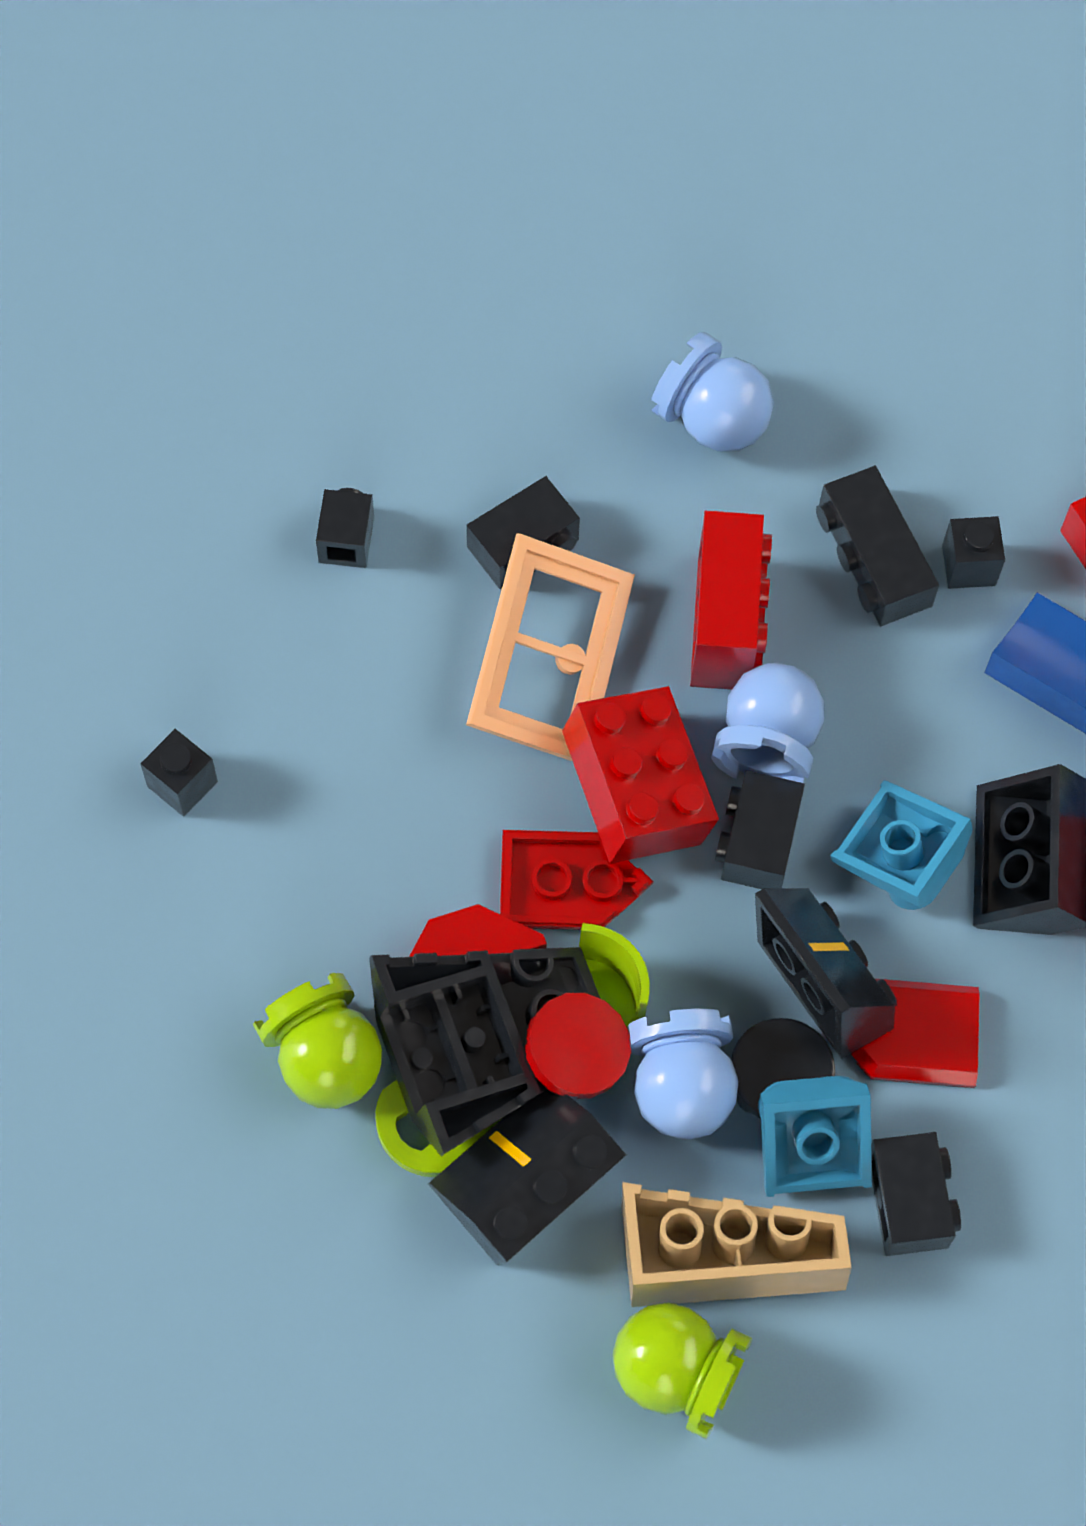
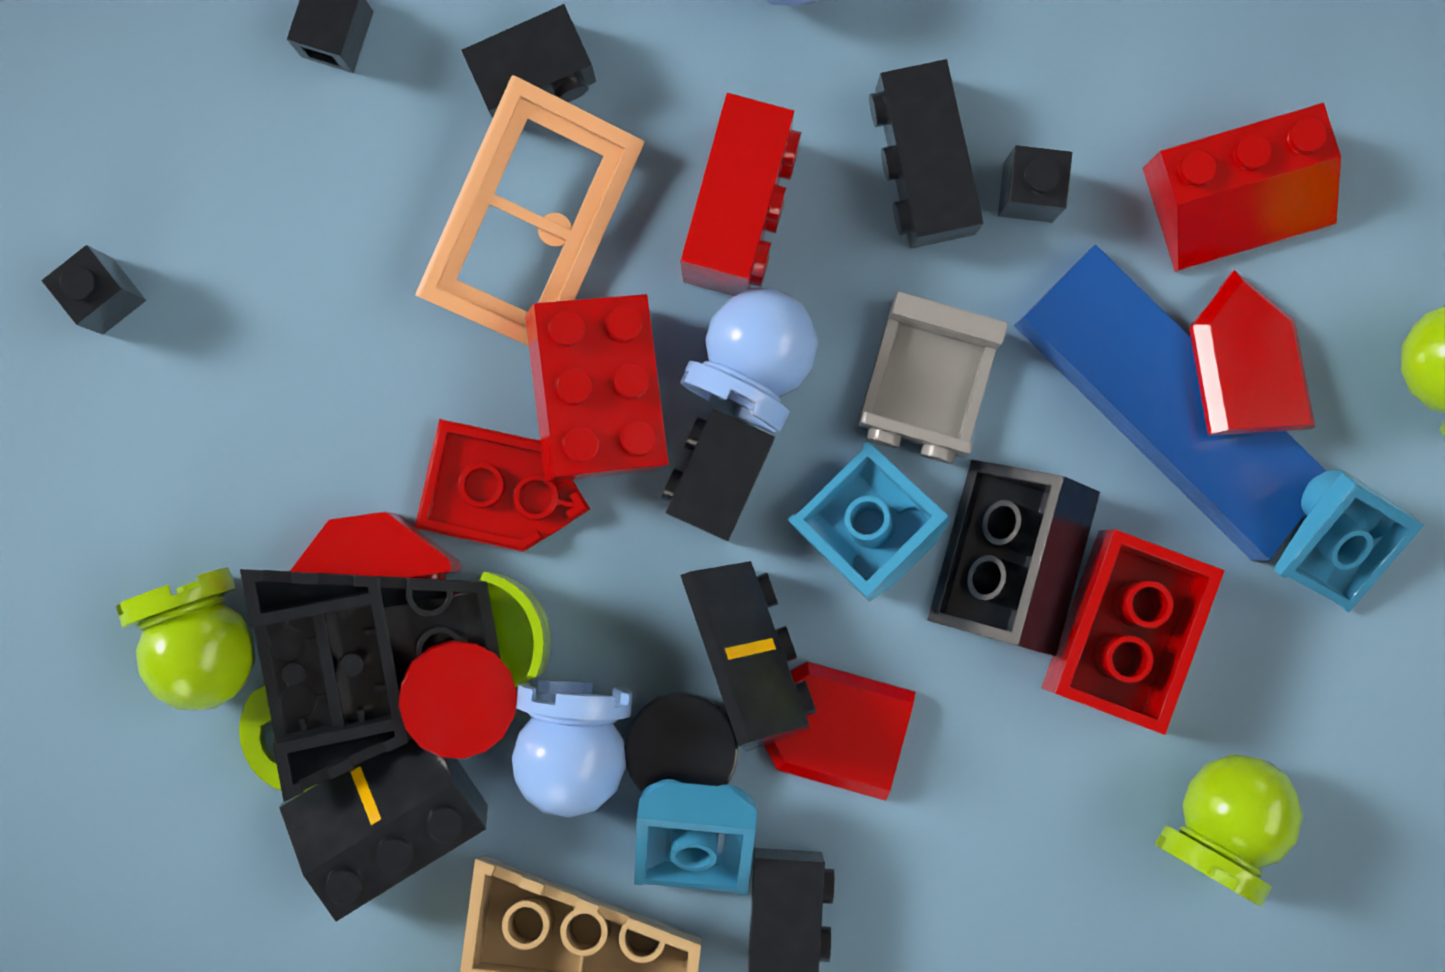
camera: 15 degrees right, 20 degrees up
none -> light grey panel [856,291,1008,464]

